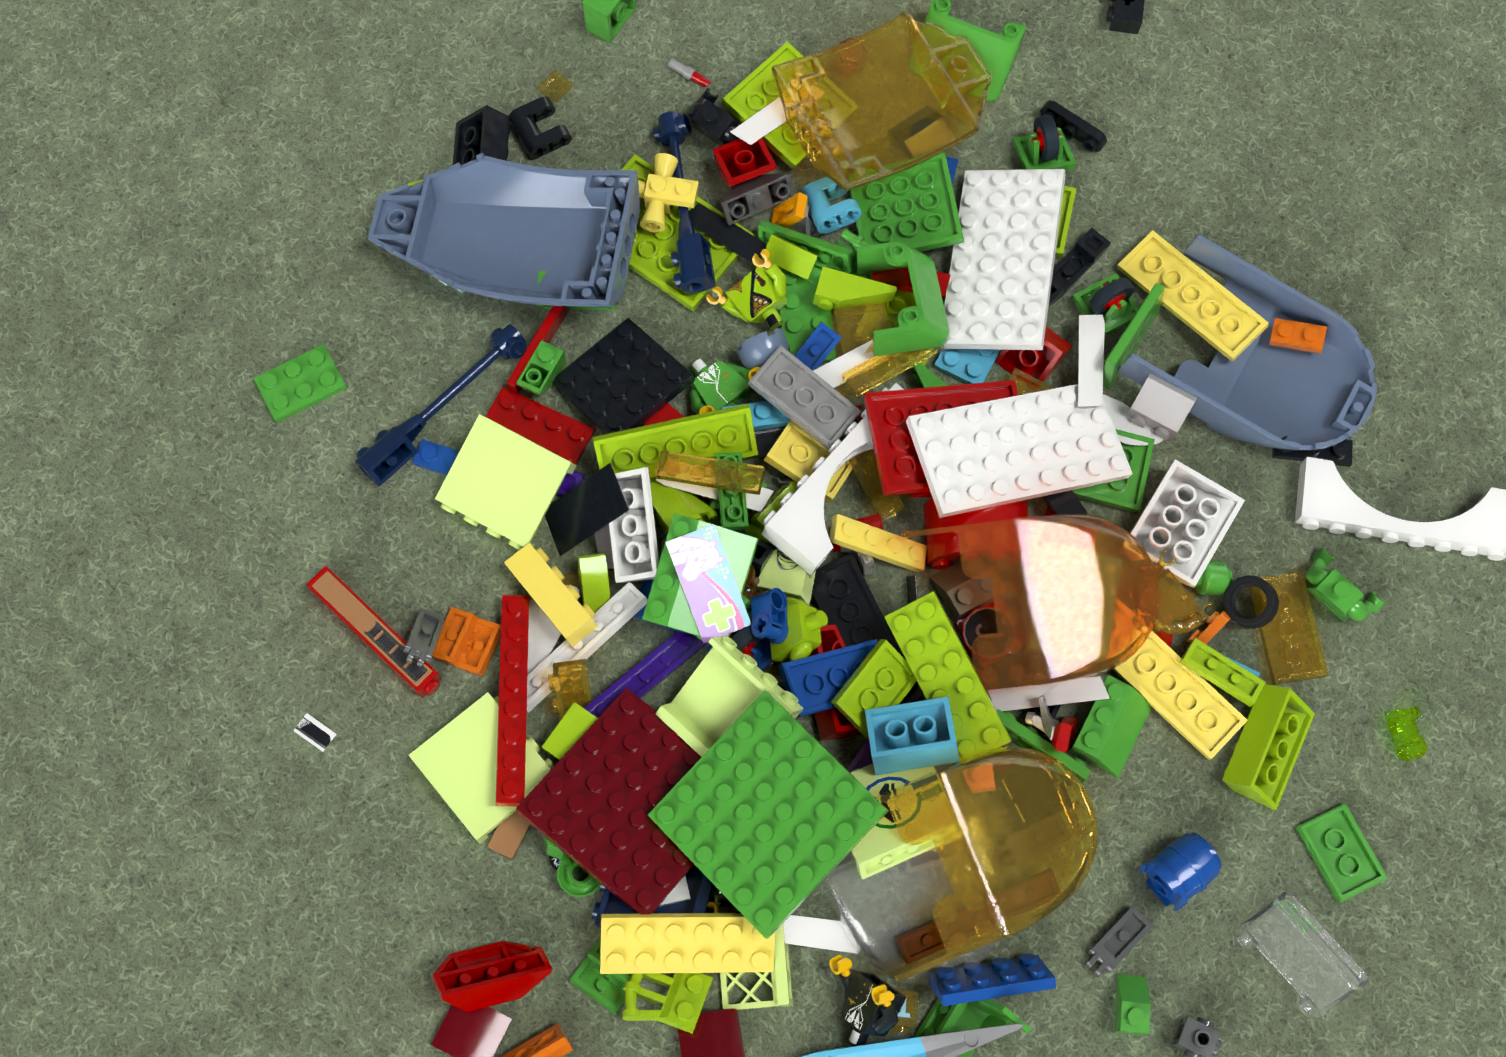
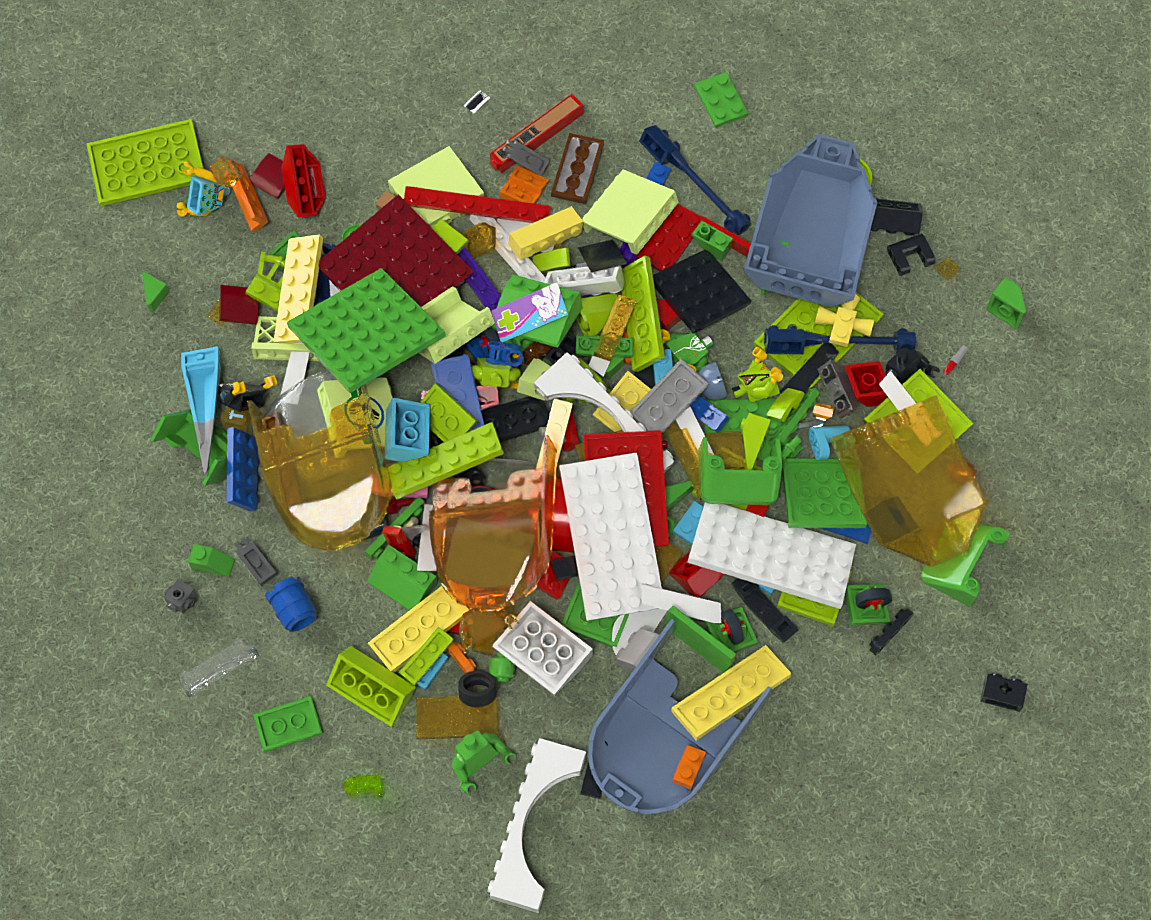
camera: 100 degrees right, 5 degrees down
none -> reddish brown piece [551,133,604,204]

